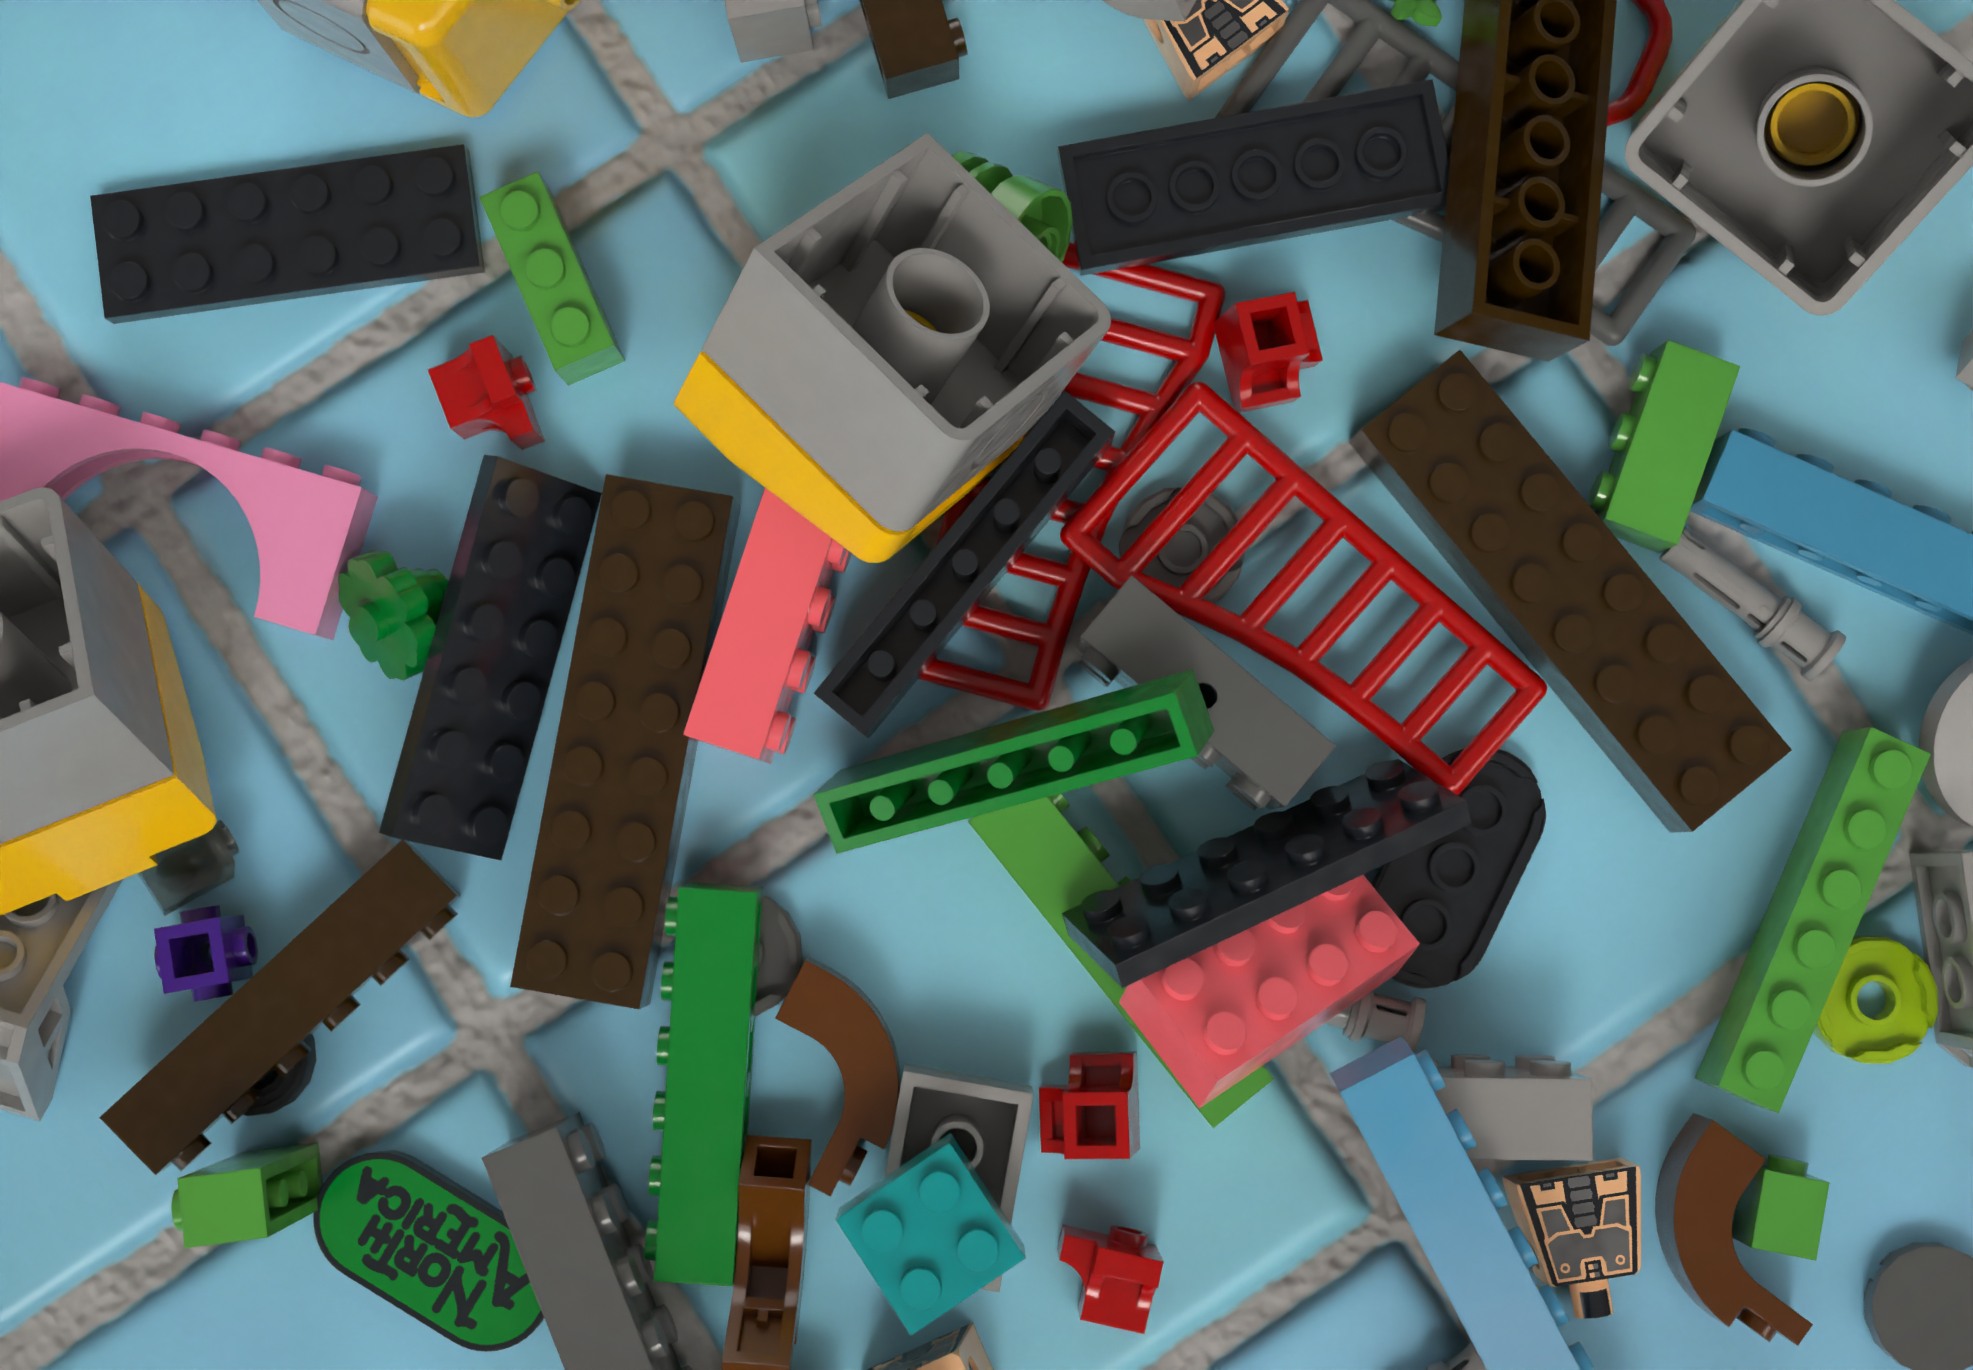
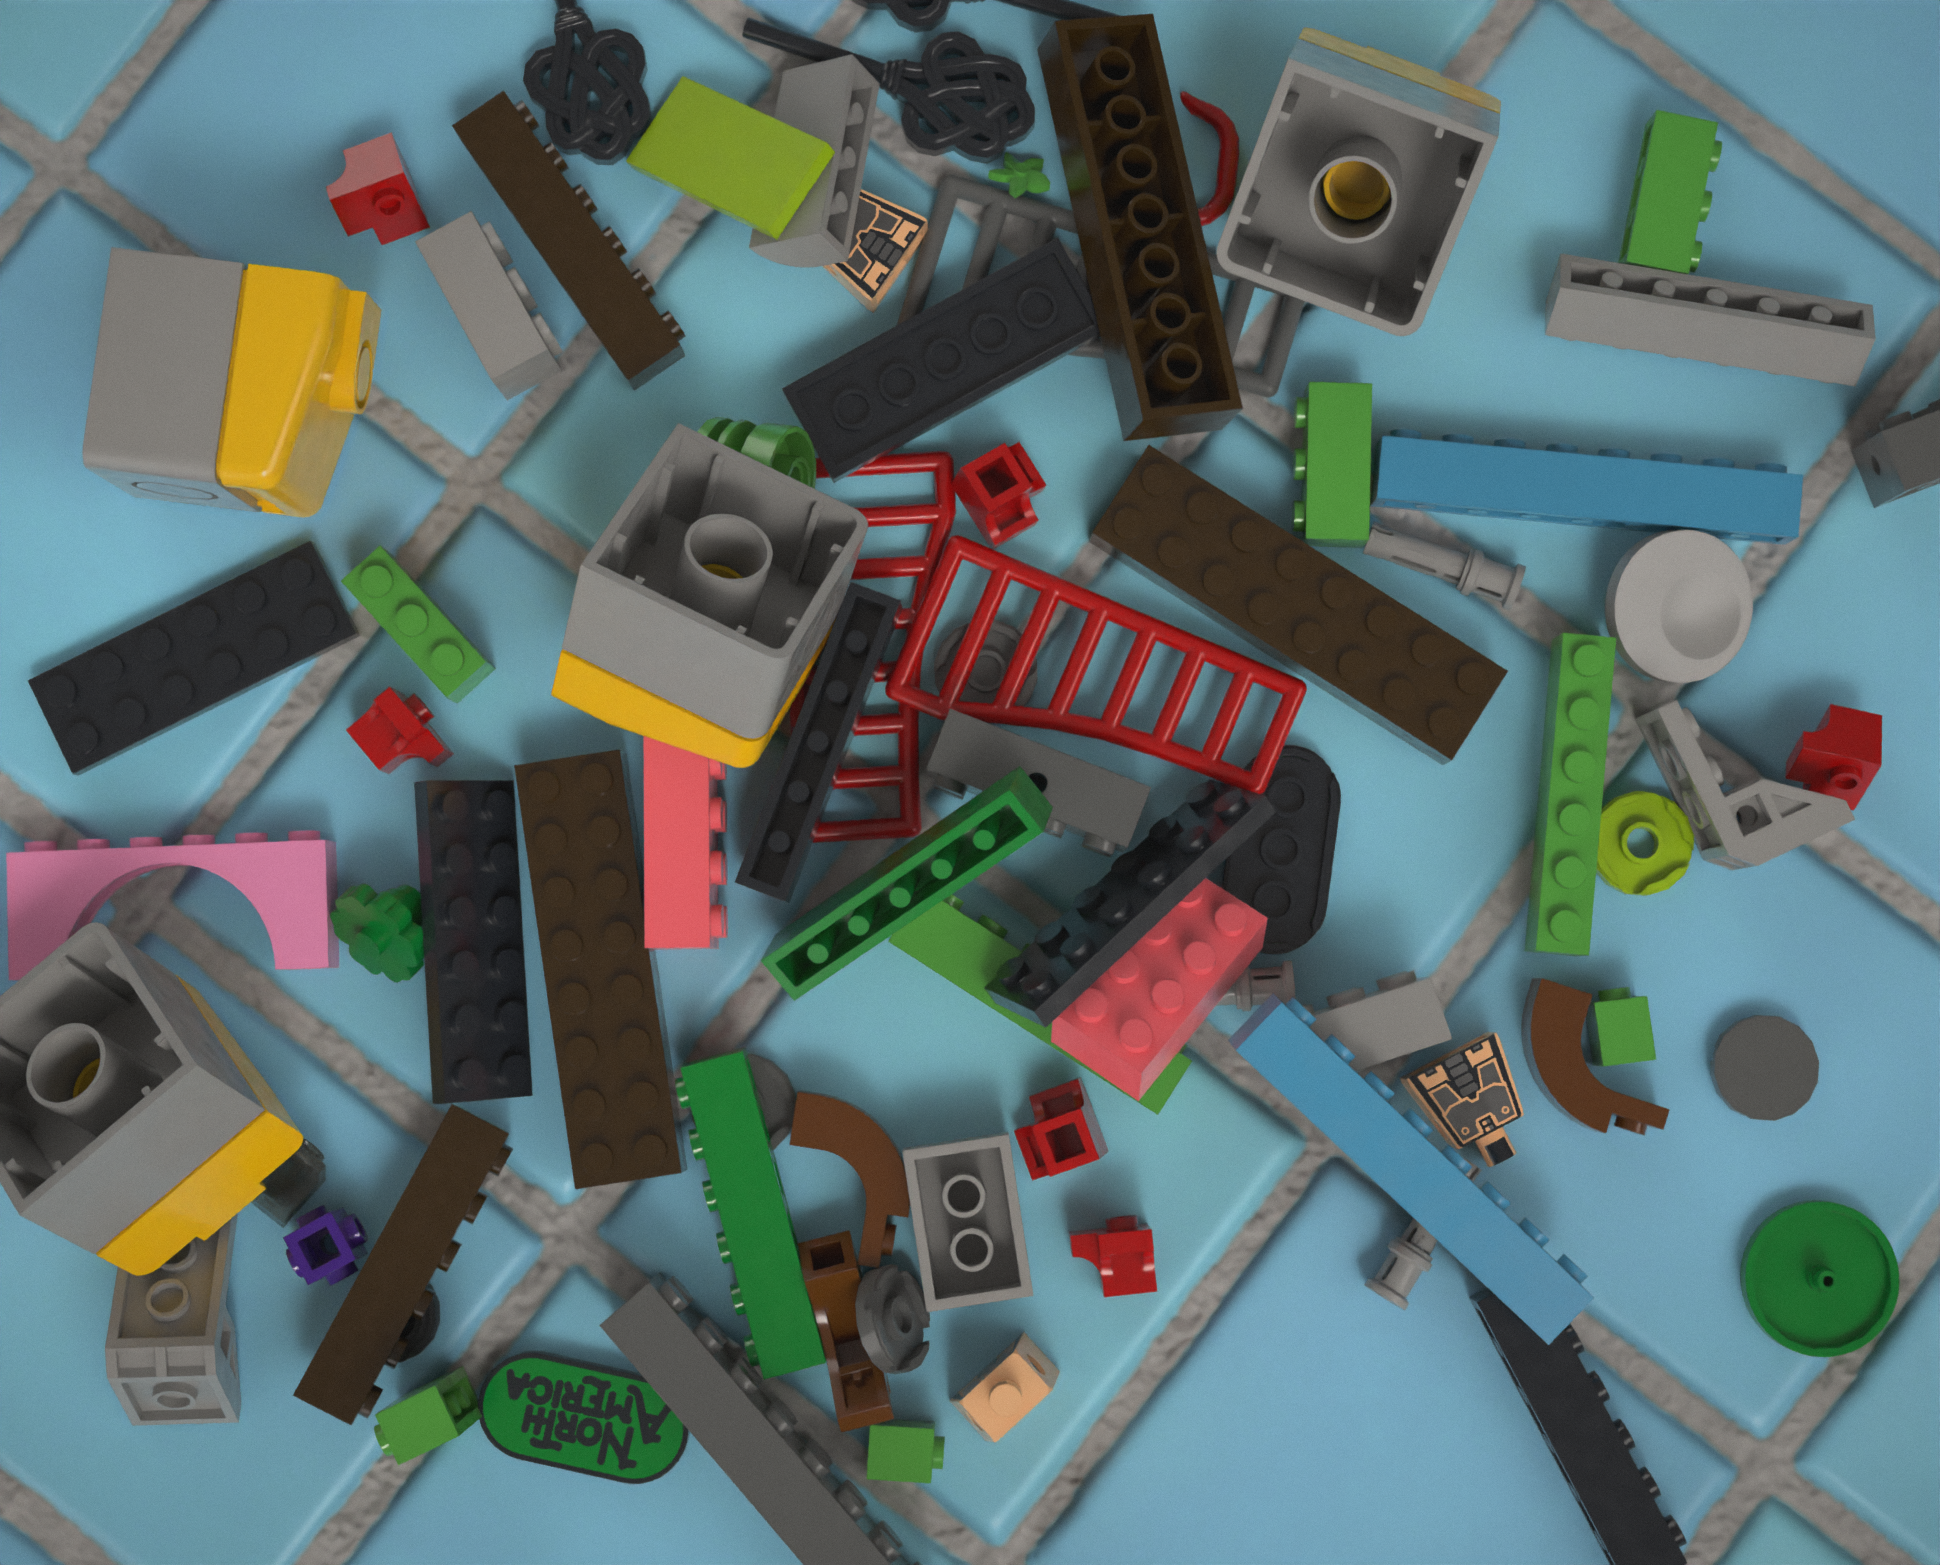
camera: 15 degrees left, 0 degrees up
teal brick [835,1133,1026,1336] -> none
none -> dark grey tile [855,1264,930,1374]

